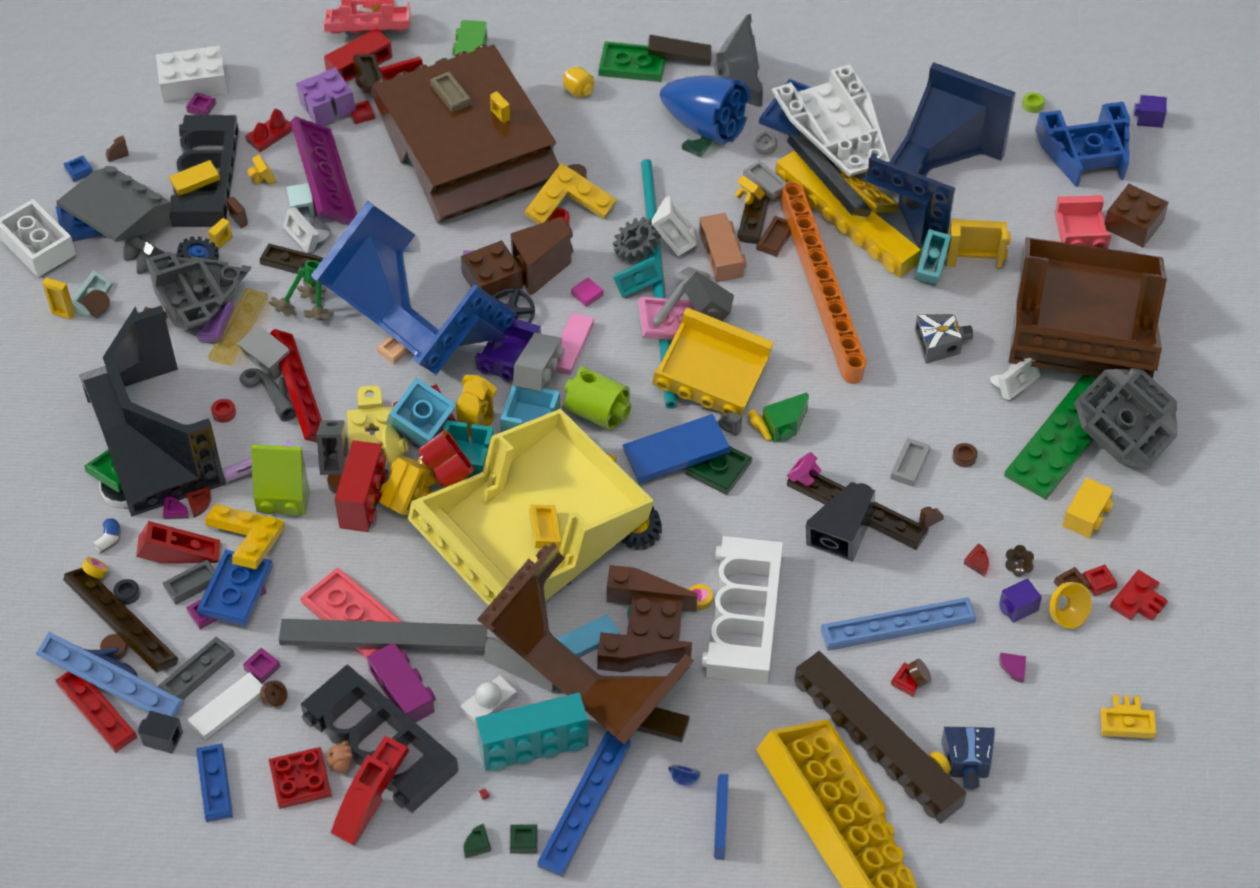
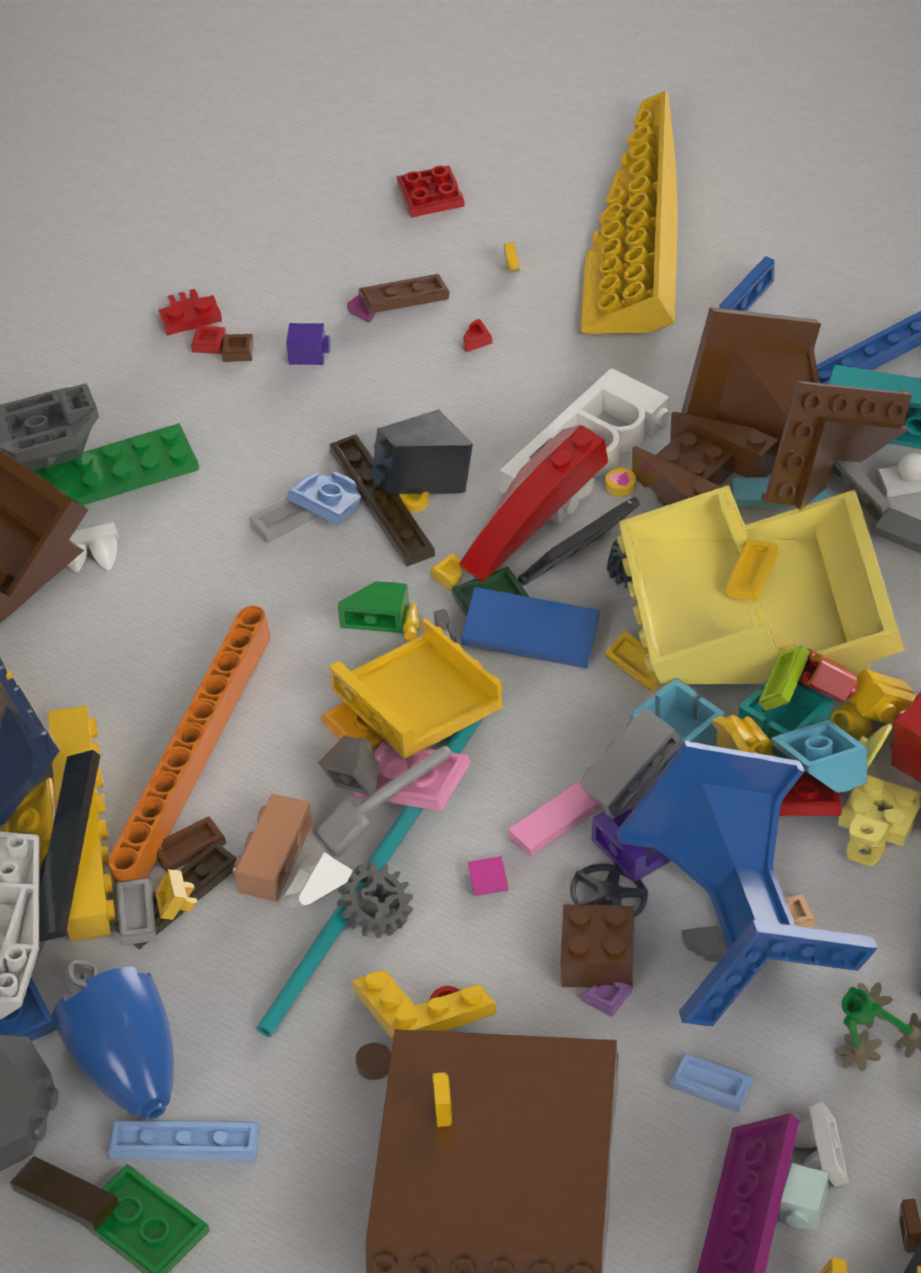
camera: 145 degrees left, 5 degrees down
dark brown tile [259,243,324,274] -> none
dark tan tile [430,72,471,113] -> none
reddish brown slope [510,217,573,295] -> none
lime cylinder [562,366,632,430] -> none
yellow head [563,66,595,98] -> none
teal tile [612,256,664,298] -> none
clear green tile [682,137,712,158] -> none
dark pink tile [786,452,821,486] -> none
dark brown brick [795,650,967,824] -> none
medium blue tile [821,597,976,651] -> none
reddish brown tile [909,659,931,686] -> none
teal brick [914,229,951,285] -> none
torso [915,314,973,363] -> none
reddish brown tile [919,506,944,527] -> none
dark blue torso [941,726,995,789] -> none
reddish brown tile [952,443,978,467] -> none
clear red tile [963,543,989,577] -> none
dark brown plant [1005,545,1034,577] -> none
yellow piece [1049,582,1092,629] -> none
yellow brick [1062,477,1114,538] -> none
yellow hinge [1100,694,1156,739] -> none
none -> light blue tile [108,1120,260,1161]
none -> medium blue tile [287,472,361,526]
none -> reddish brown tile [358,274,450,314]
none -> red tile [396,165,465,218]
none -> yellow tile [430,552,462,591]
none -> red wedge [459,425,608,583]
none -> black bar [518,497,640,586]
none -> dark grey tile [681,926,722,962]
none -> lime tile [759,645,810,711]

